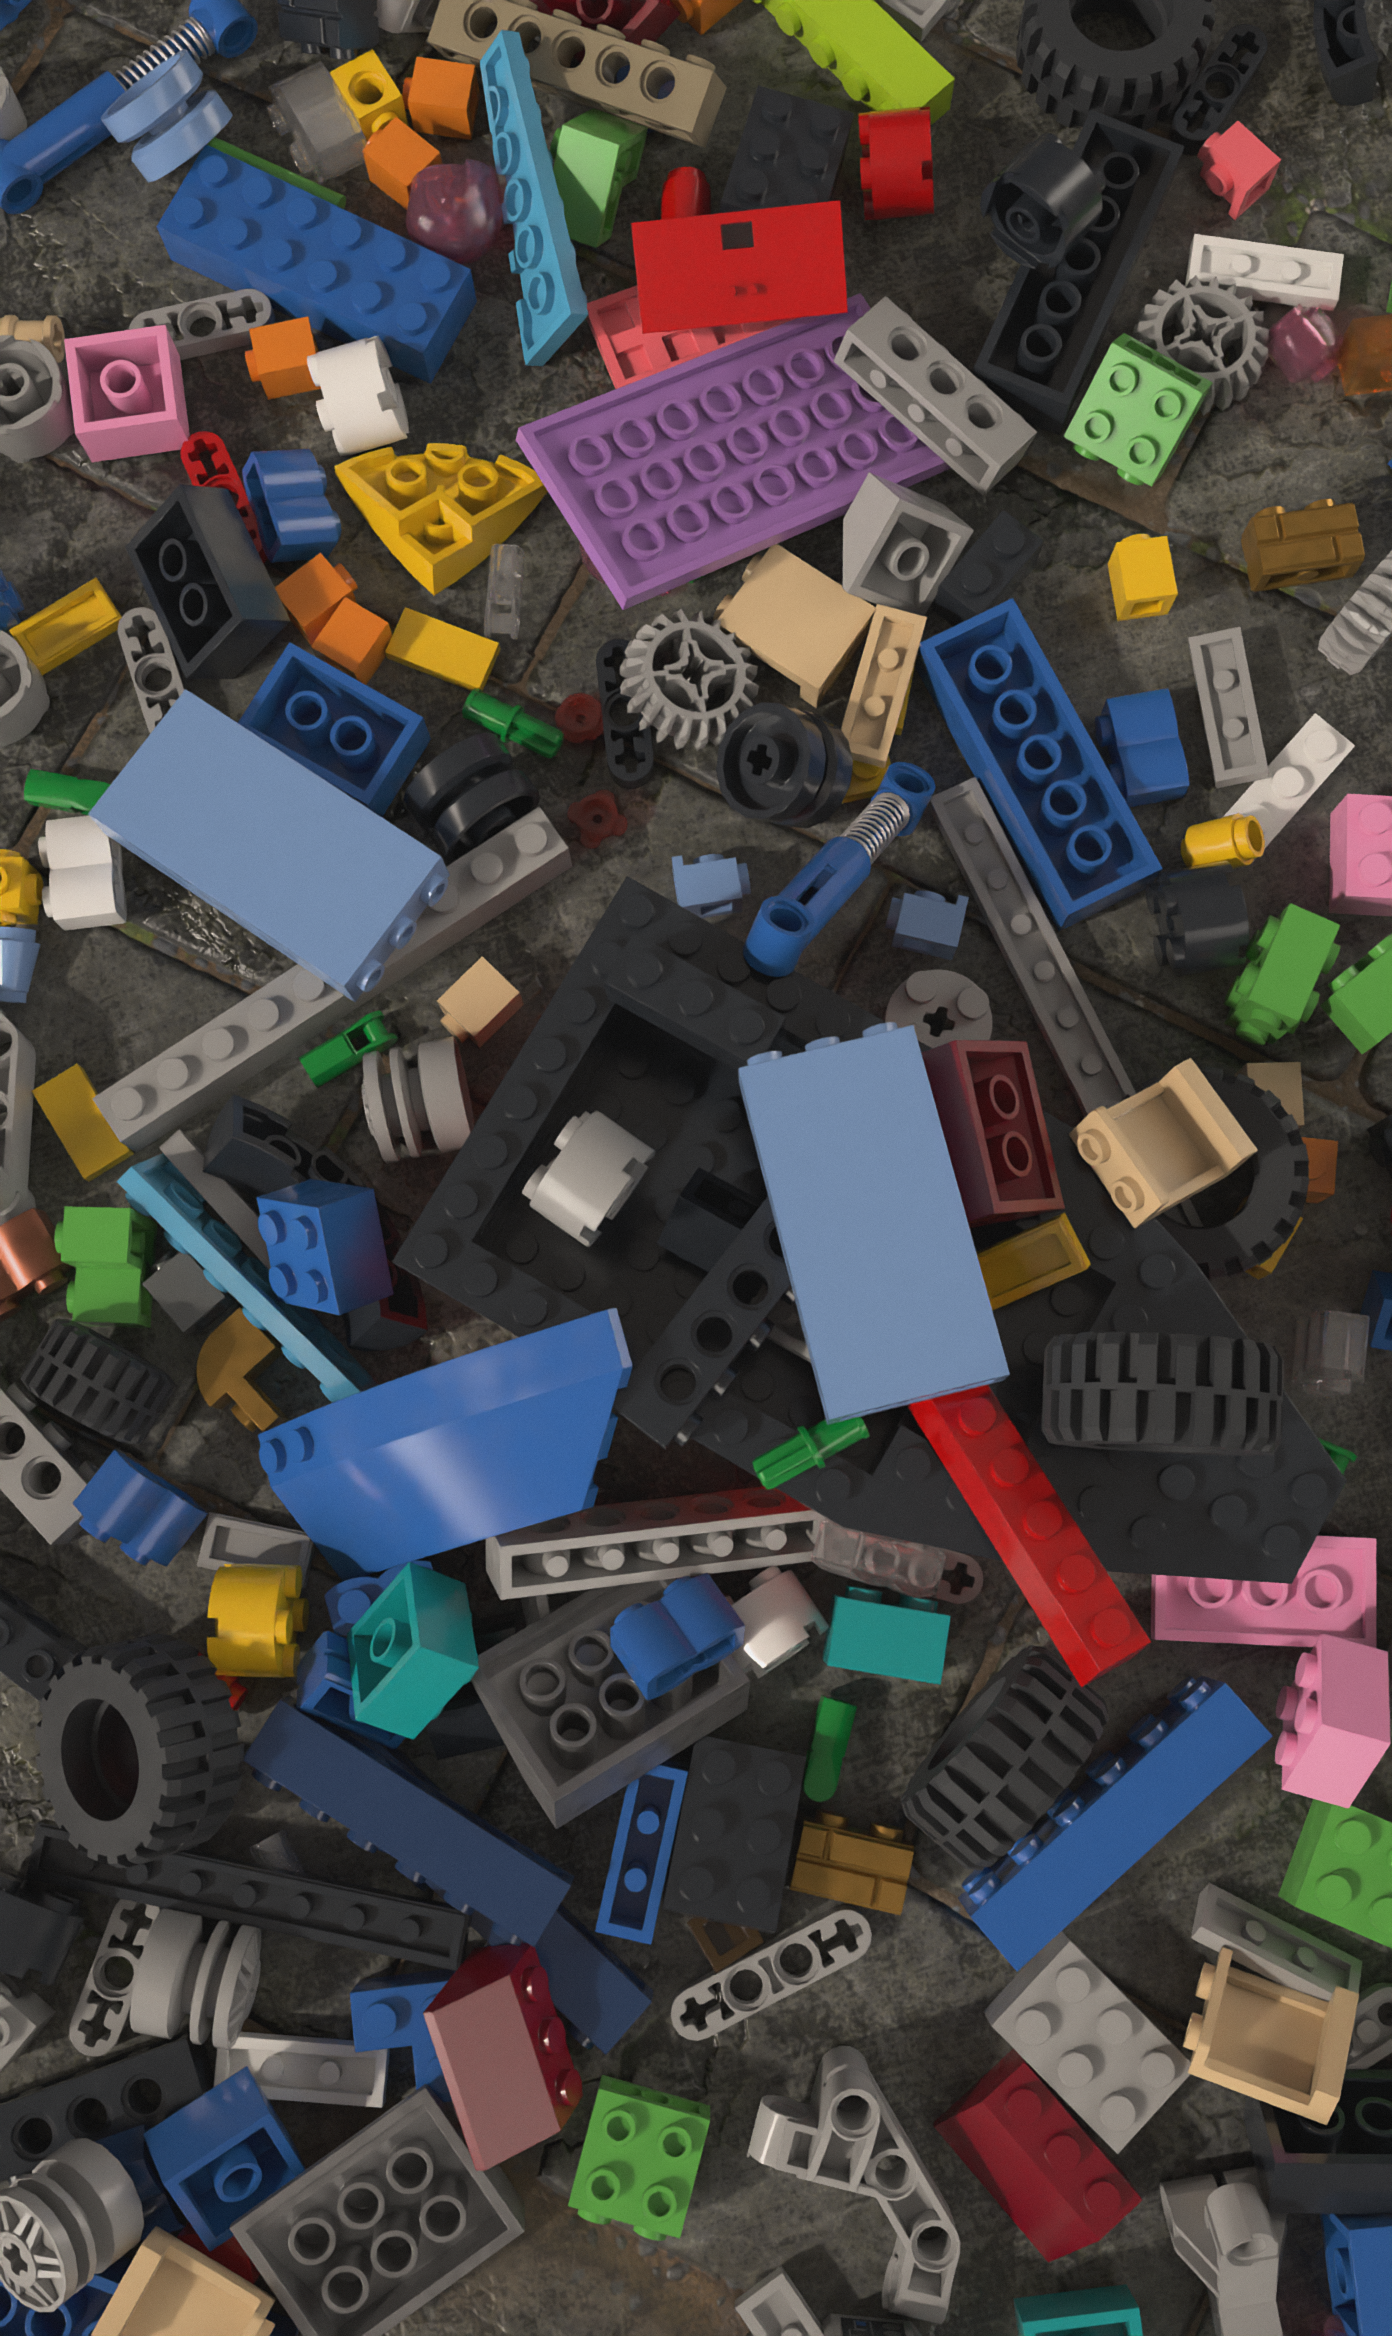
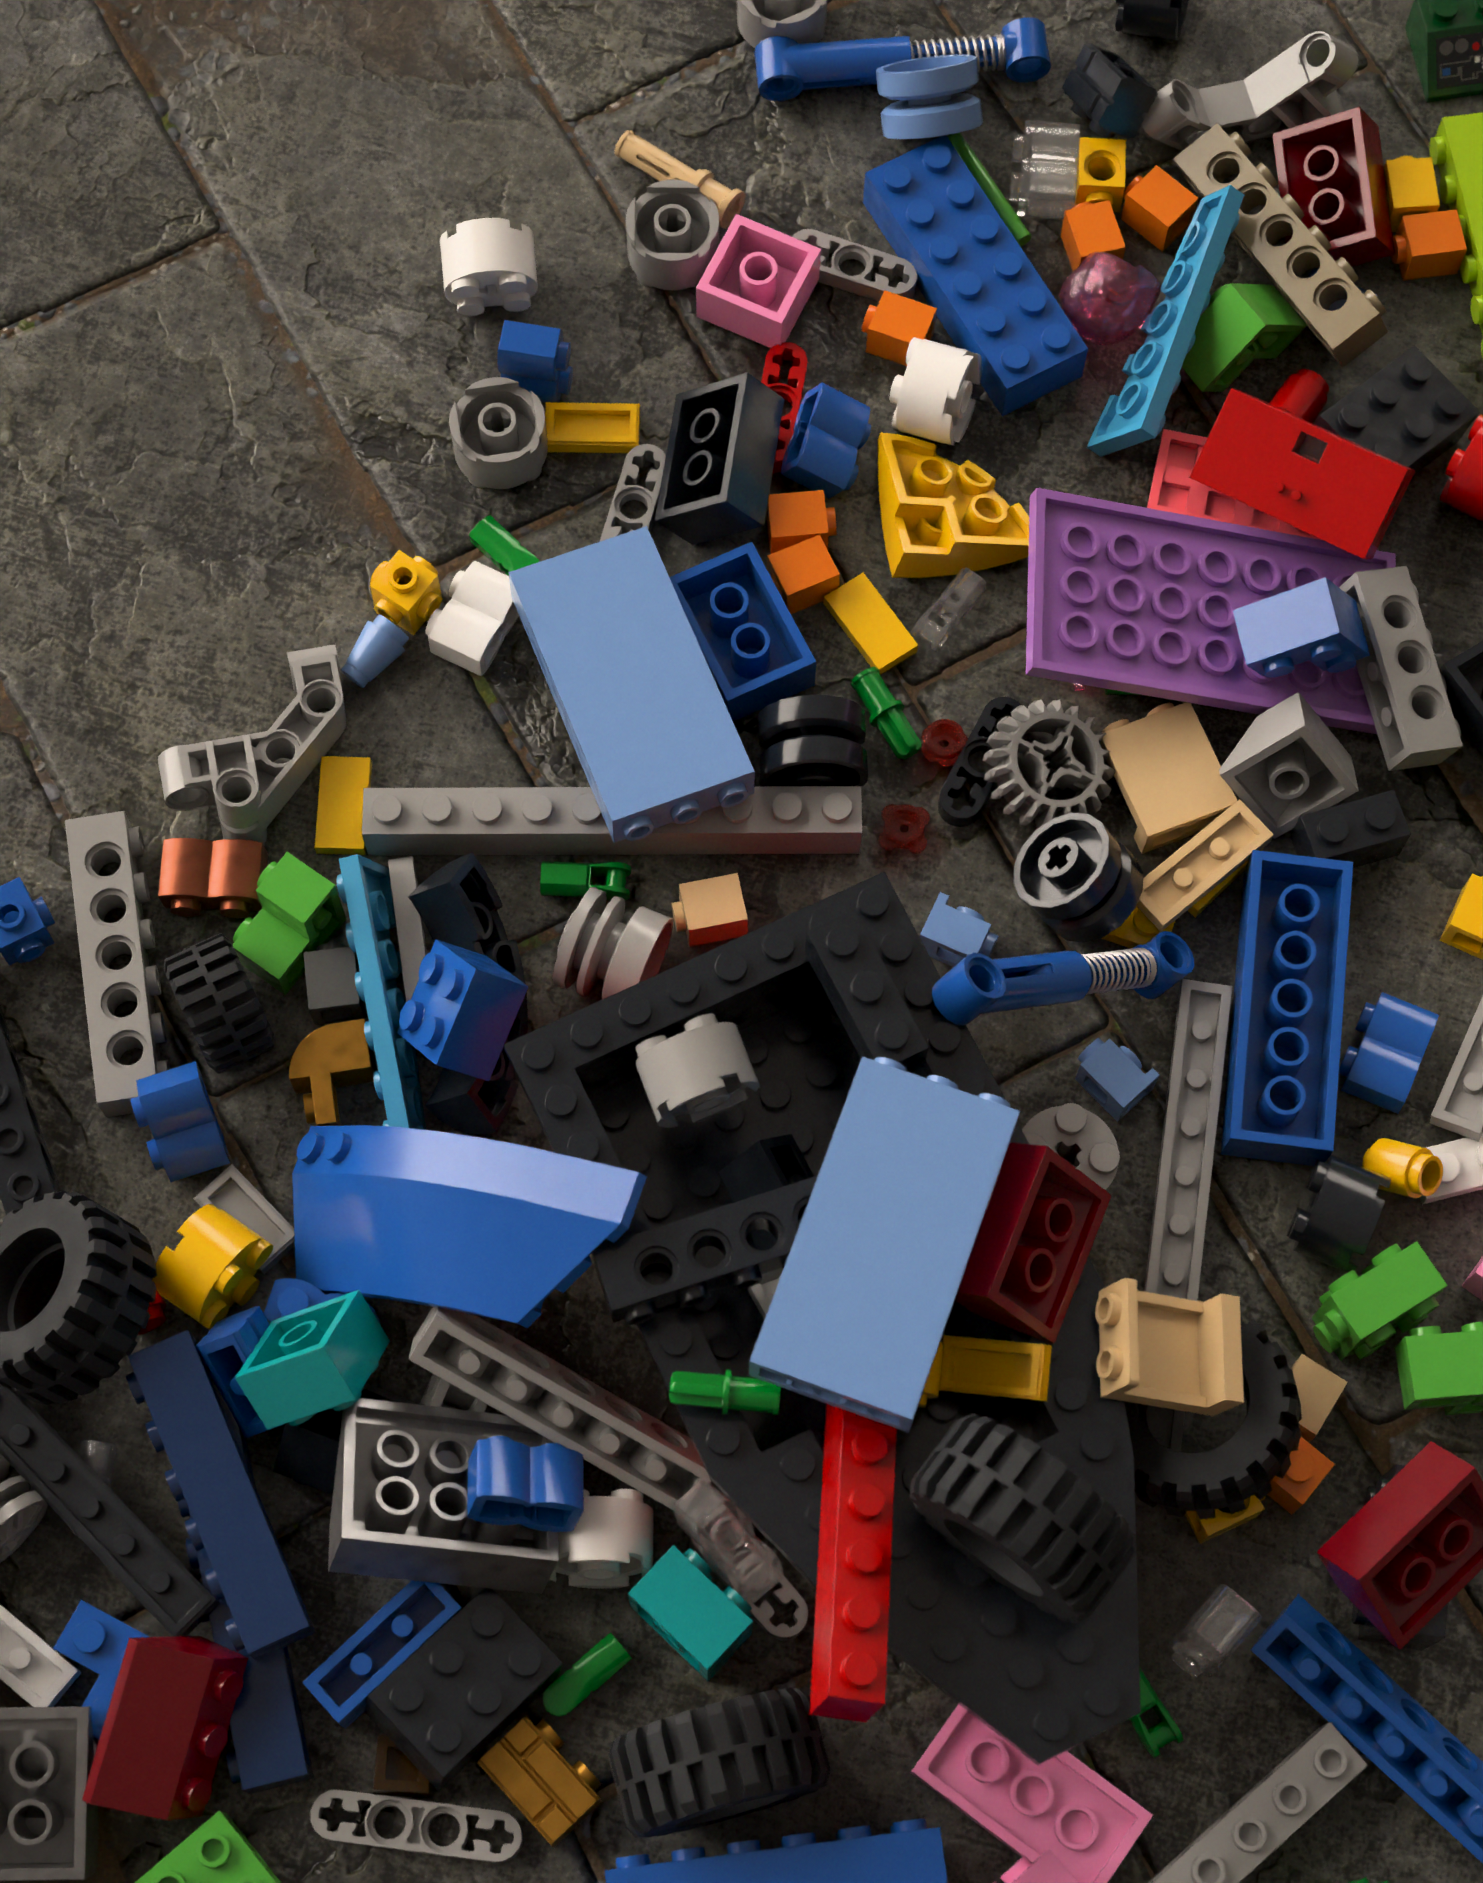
camera: 30 degrees right, 10 degrees down
none -> brick [1233,577,1370,678]

